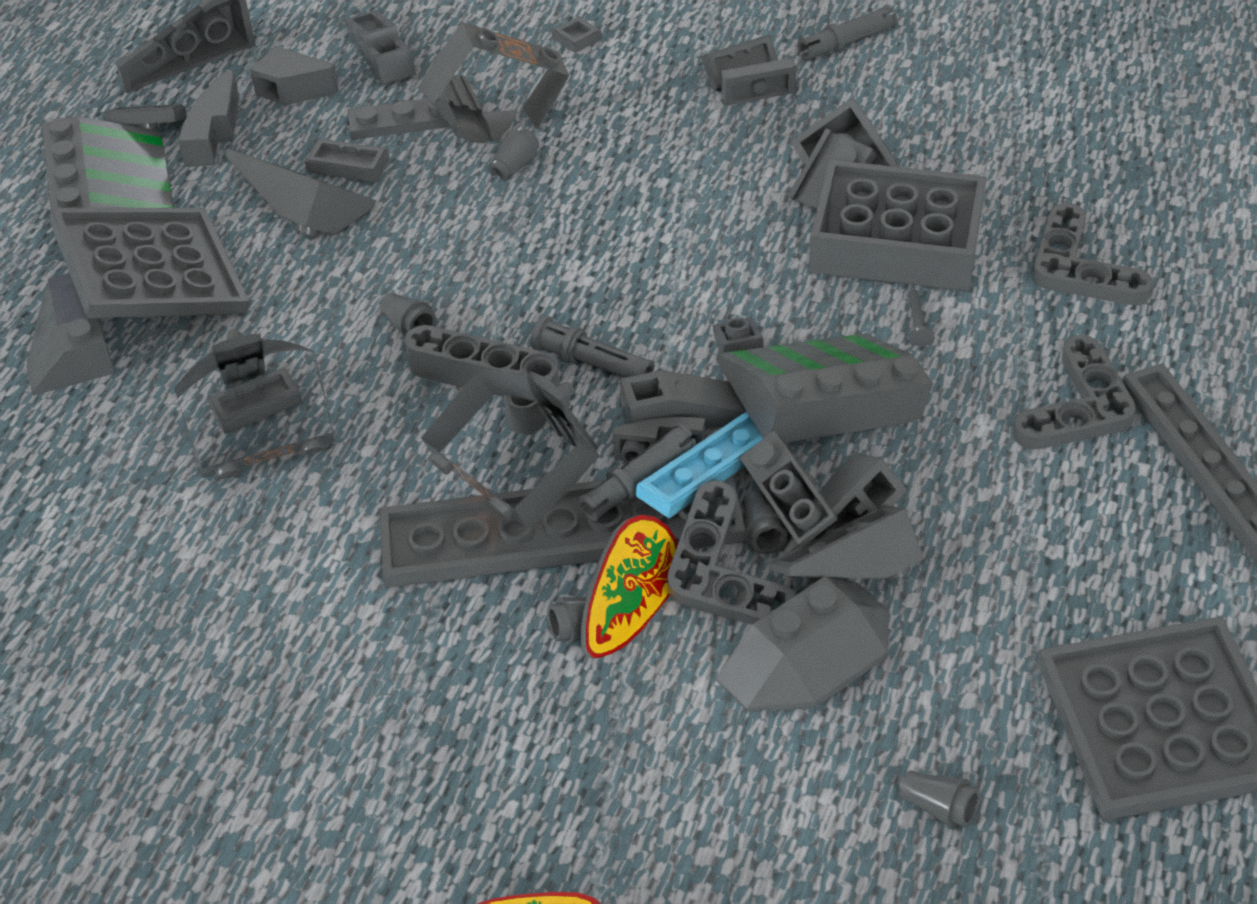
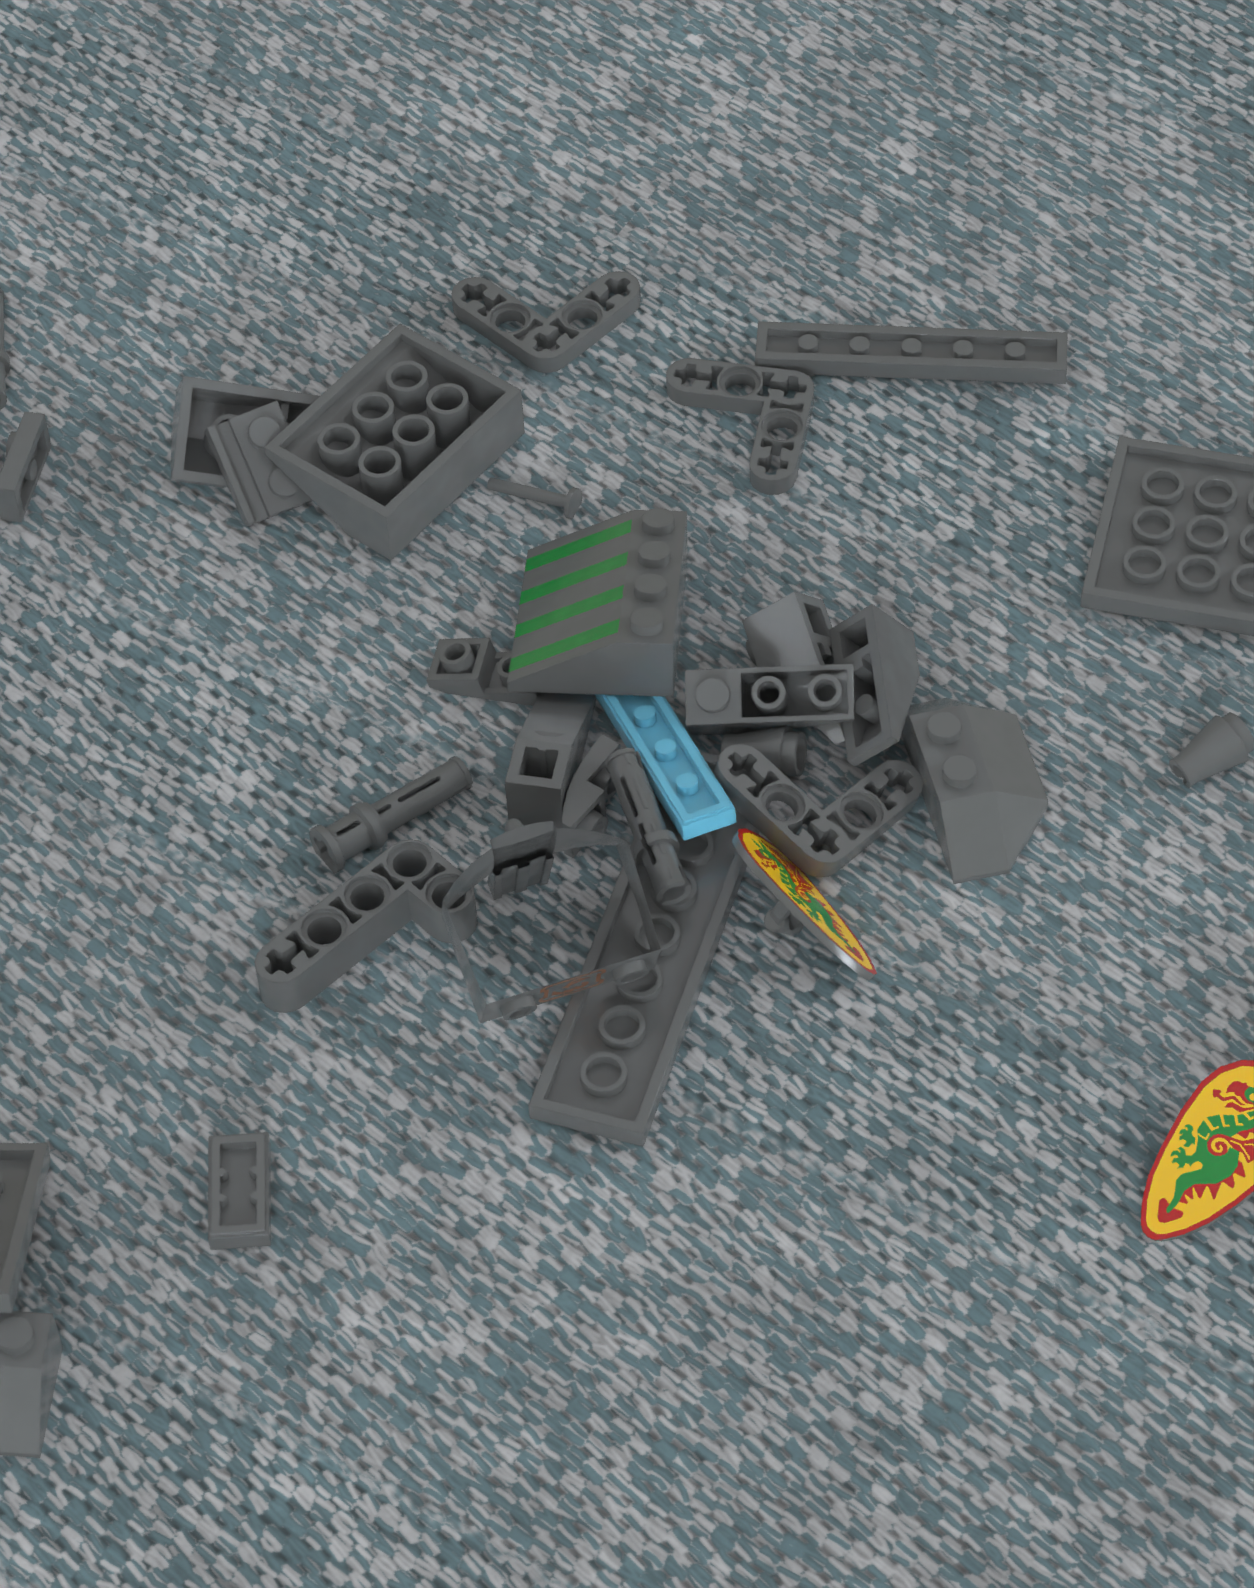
camera: 65 degrees left, 5 degrees up
dark grey piece [174,329,334,479] -> none
dark grey cone [380,293,436,337] -> none
dark grey cone [547,597,587,643] -> none

